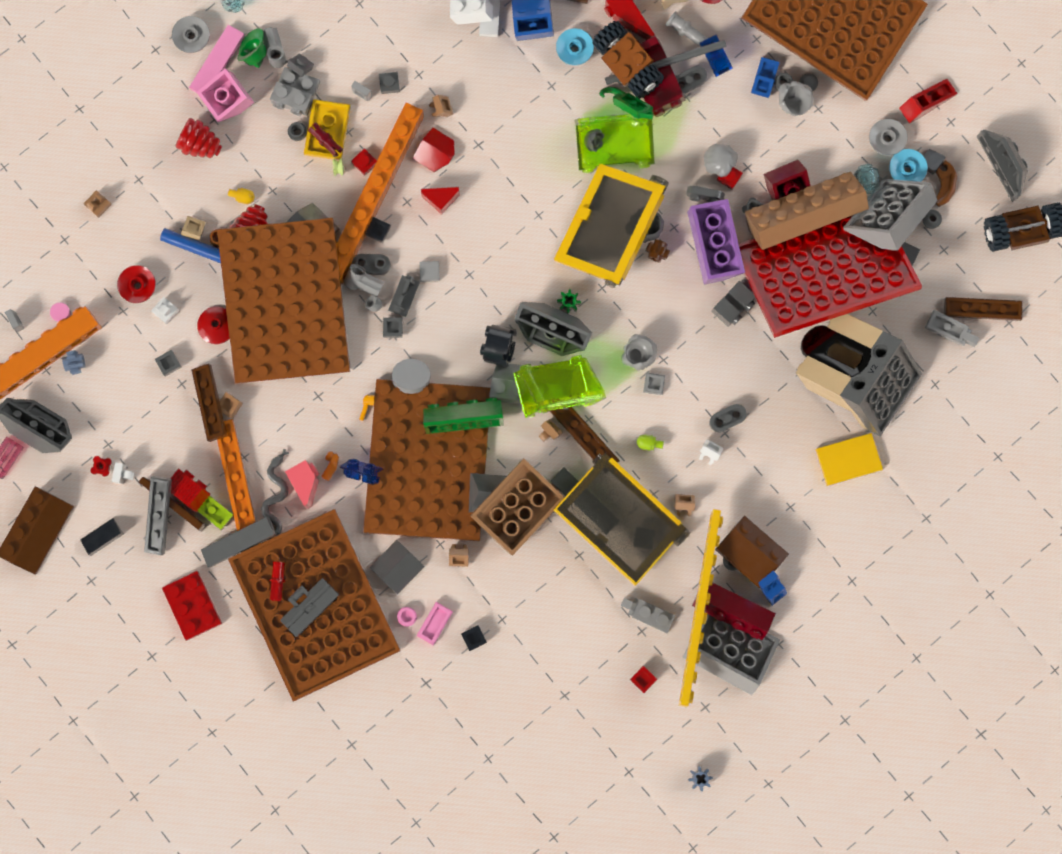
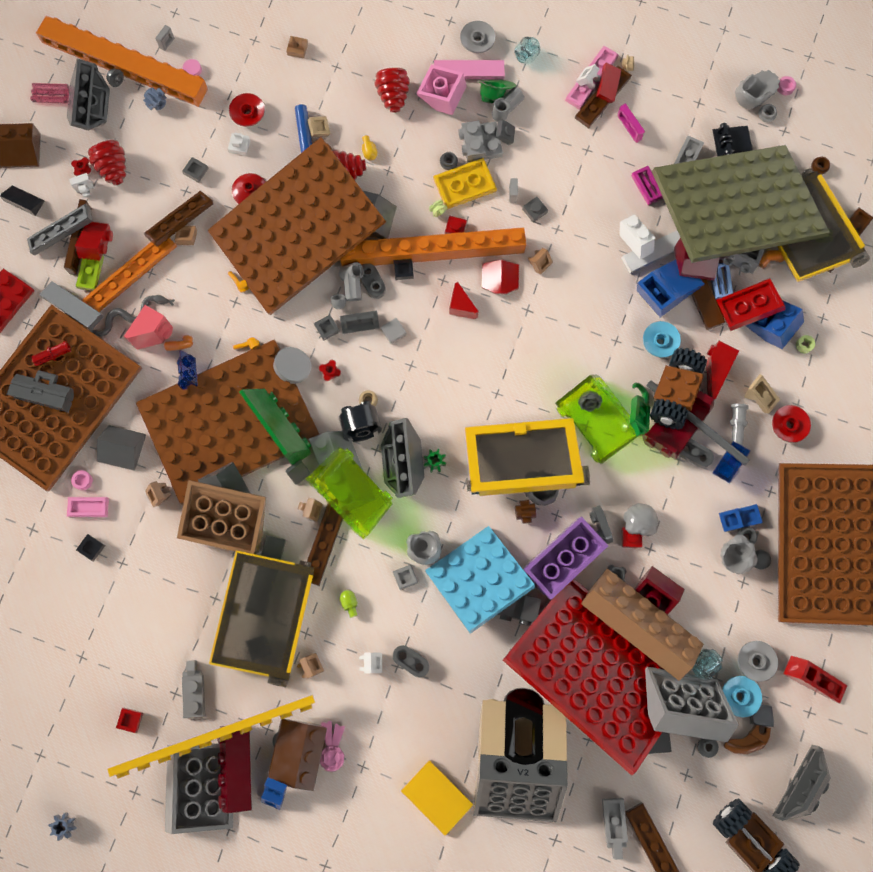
camera: 60 degrees right, 5 degrees down
dark red pin [308,123,343,157] -> none
none -> red piece [88,140,126,186]
none -> dark grey plate [106,69,124,87]
none -> light orange hand [228,271,249,293]
none -> dark grey slope [285,460,310,485]
none -> red plate [319,360,341,381]
none -> bright pink piece [320,721,345,772]
none -> tan plate [359,390,378,406]
none -> medium azure plate [425,526,535,634]

